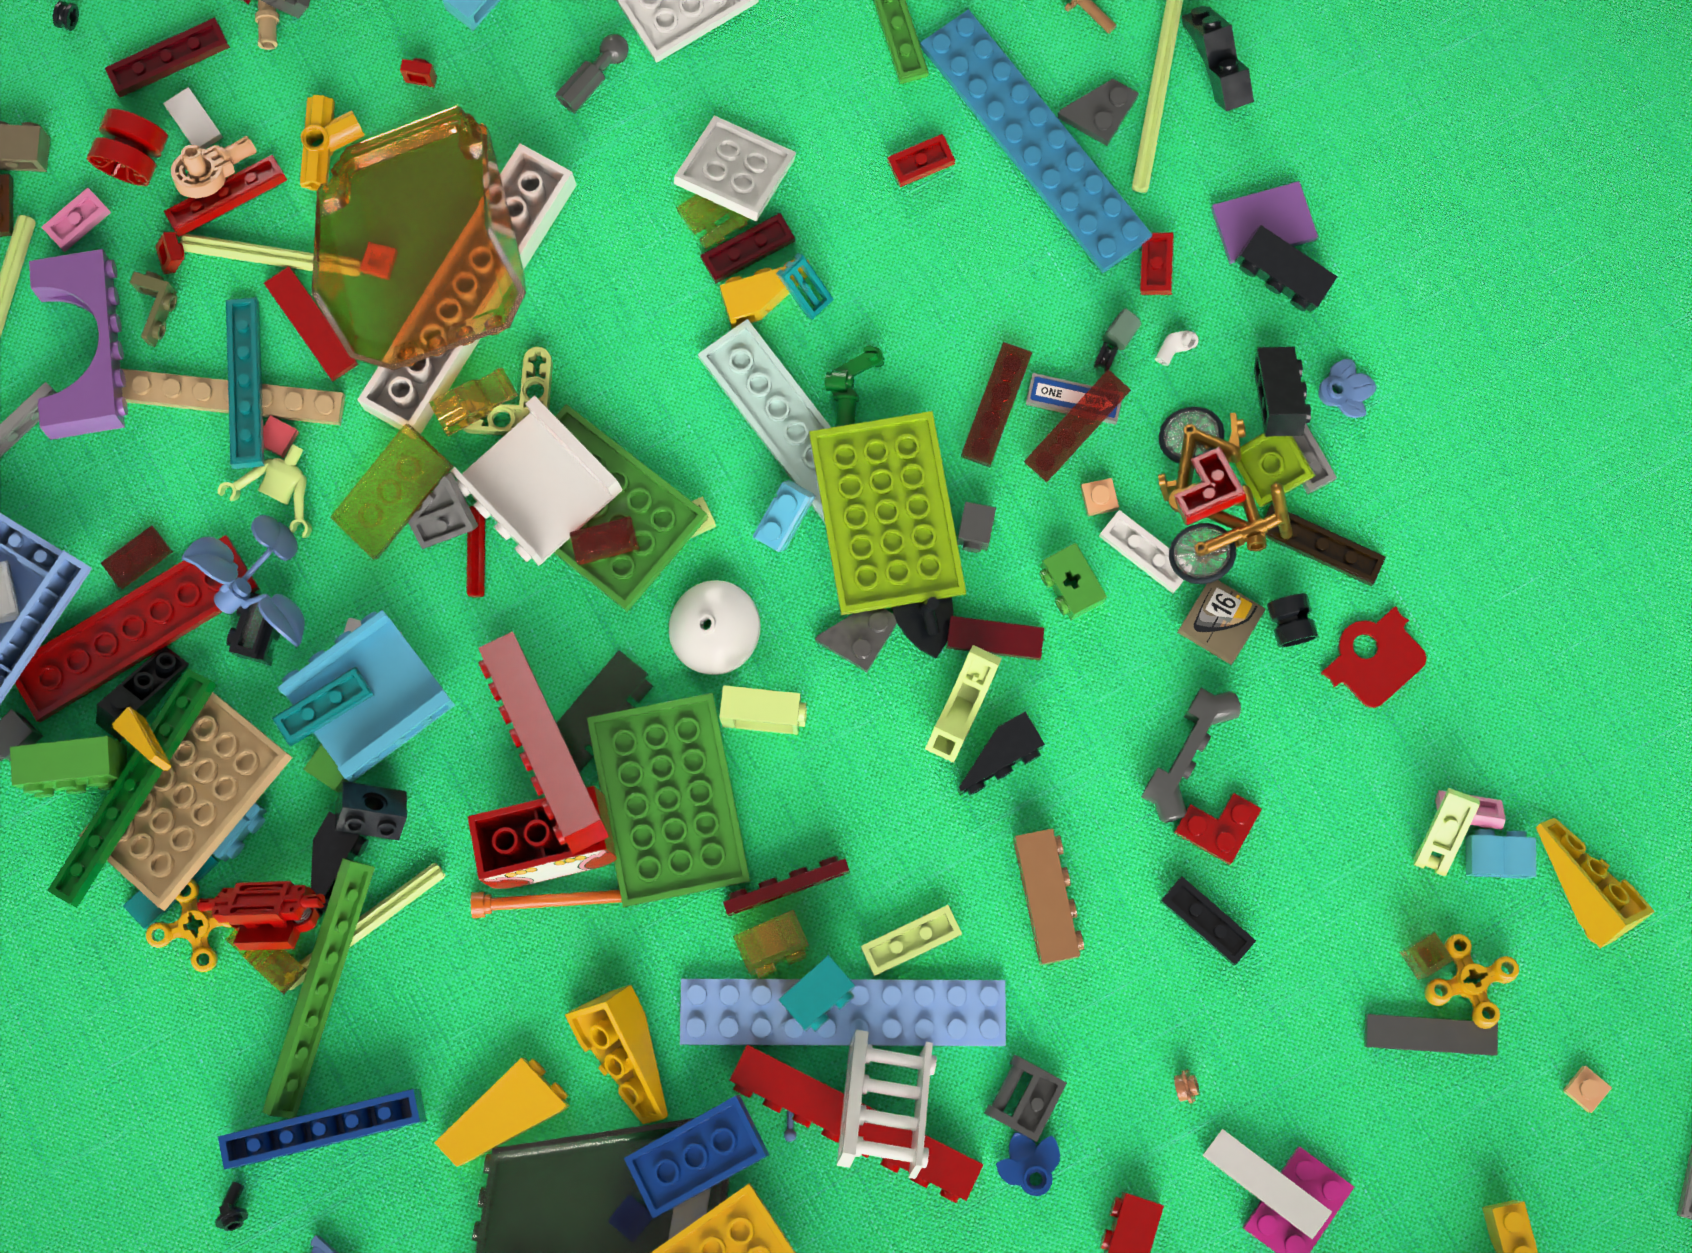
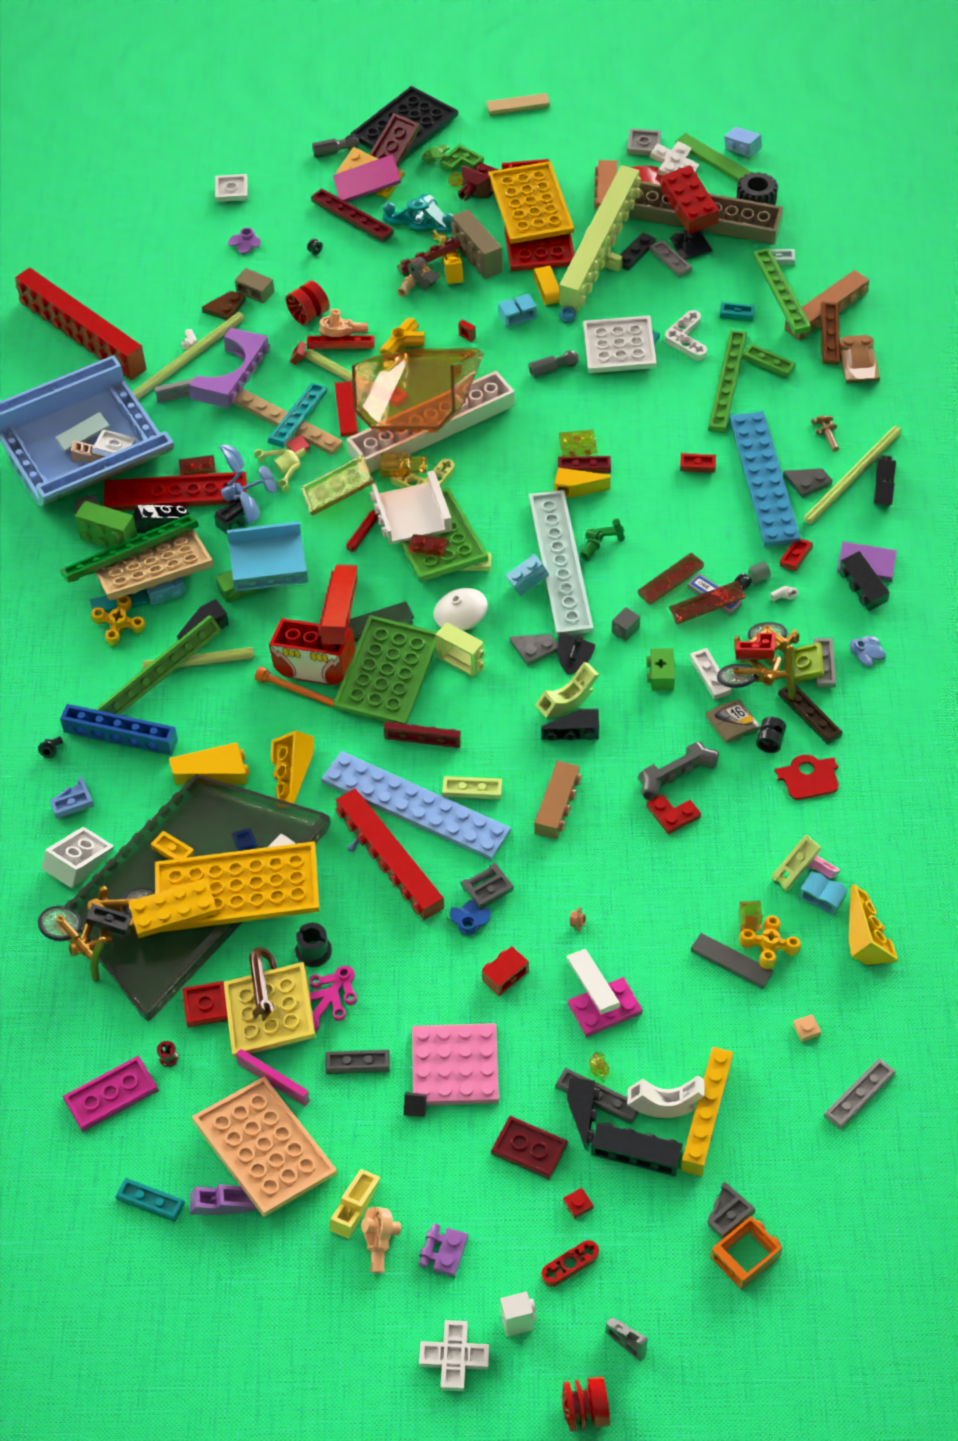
camera: 30 degrees right, 25 degrees down
bright pink plate [41,188,111,252] -> none
dark red plate [105,17,230,98] -> none
yellow slope [112,707,171,771] -> none
olive bracket [130,271,177,347] -> none
white tile [163,87,223,149] -> none
red piece [197,881,325,950] -> none
clear yellow piece [225,929,307,994] -> none
teal tile [272,666,374,746] -> none
black brick [335,781,407,841] -> none
flat silver wing [408,472,478,549] -> none
blue plate [624,1095,769,1218] -> none
white plate [674,115,796,221] -> none
clear yellow brick [733,910,810,979] -> none
teal tile [776,253,834,320] -> none
teal piece [778,955,855,1032] -> none
lime plate [809,411,966,615] -> none
white fence [837,1029,937,1179] -> none
dark red tile [946,616,1044,660] -> none
light nougat plate [1080,478,1119,517] -> none
black plate [1160,876,1256,966] -> none
black brick [1254,347,1311,437] -> none

